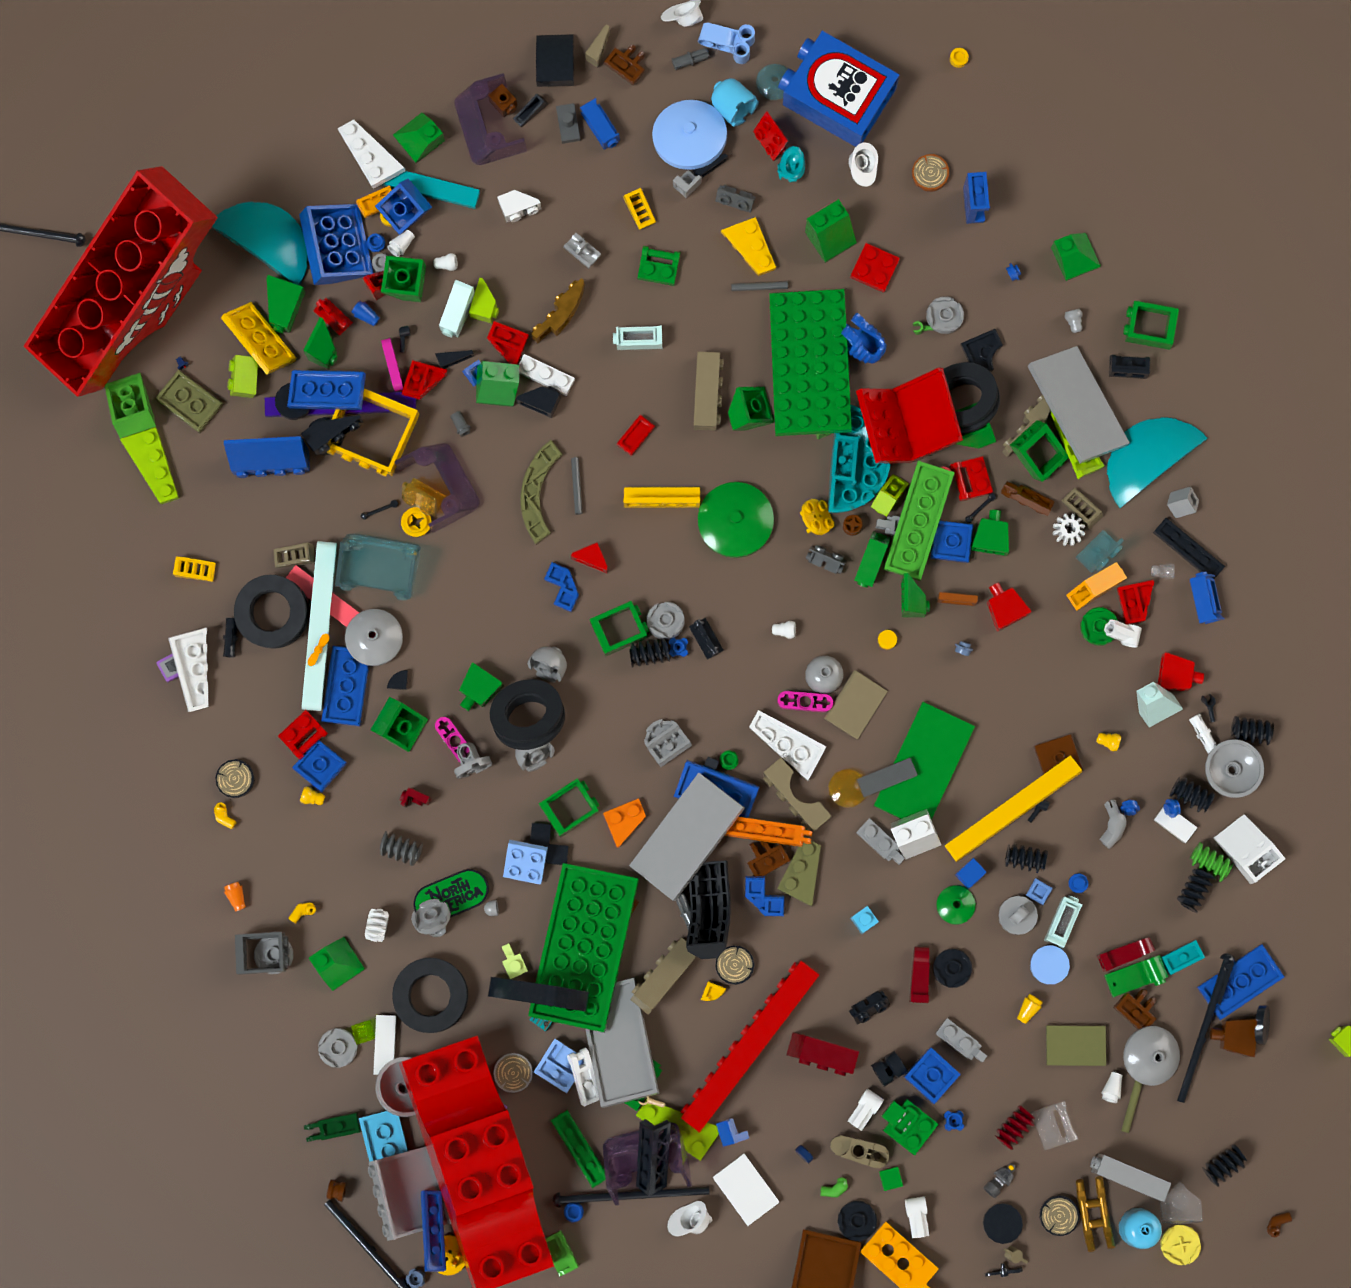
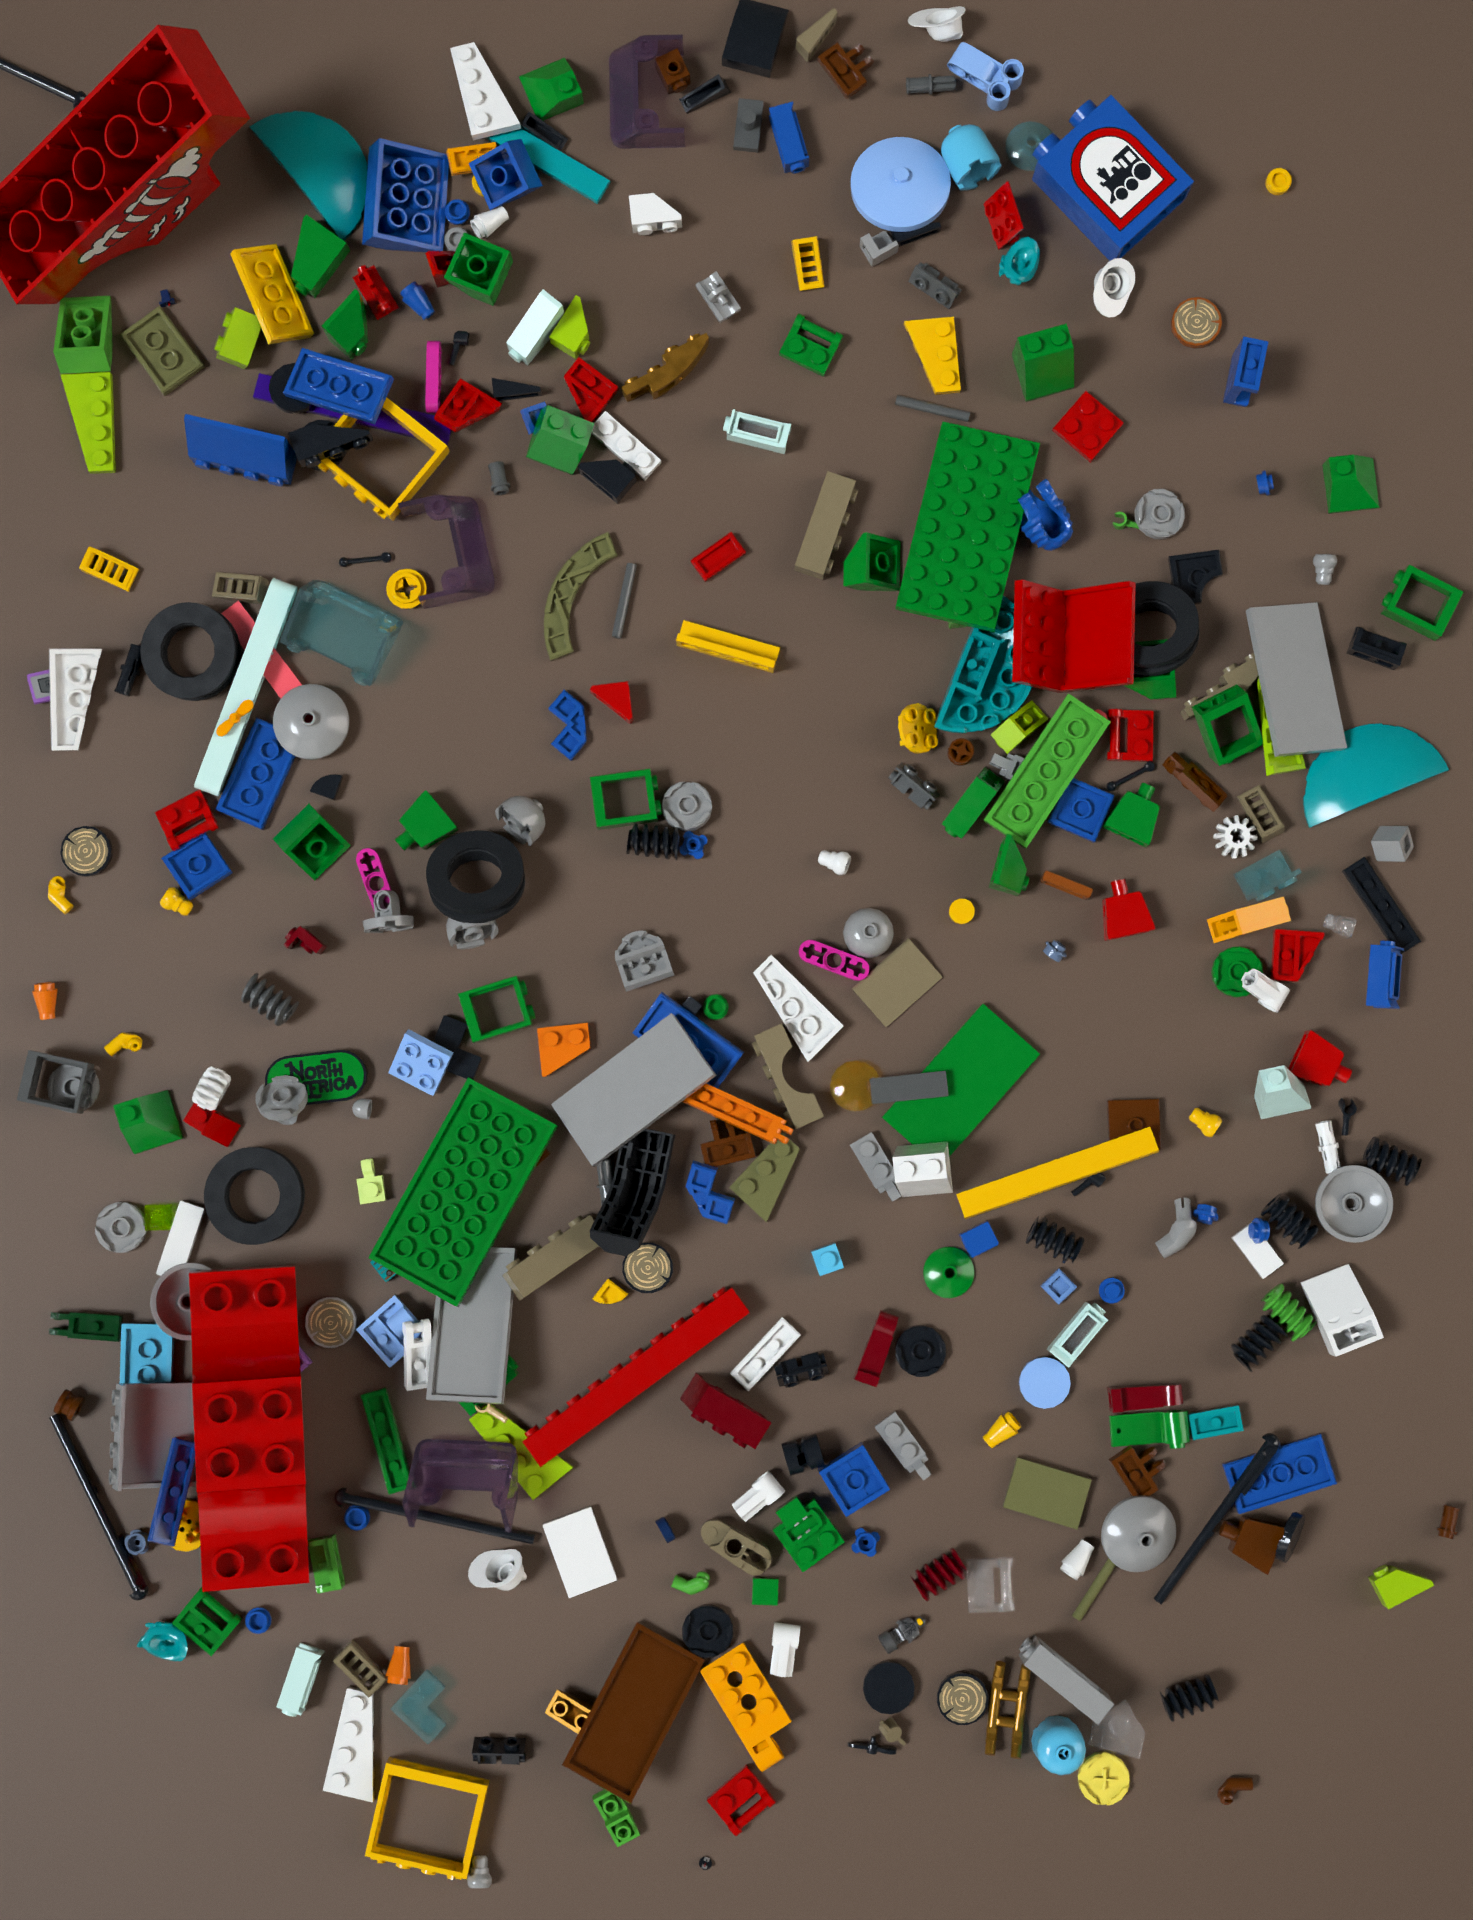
camera: 15 degrees right, 5 degrees up
clear yellow bracket [402,478,446,517] -> none
white piece [433,253,458,271] -> none
black beam [488,977,590,1012] -> none
black fence [636,1119,671,1196] -> none
black hinge [689,618,724,660] -> none
green dish [698,482,774,558] -> none
blue panel [716,1118,749,1147] -> none
light grey tile [998,896,1038,935] -> none
none -> red slope [183,1103,241,1147]
none -> black piece [520,112,568,151]
none -> white tile [730,1317,801,1391]

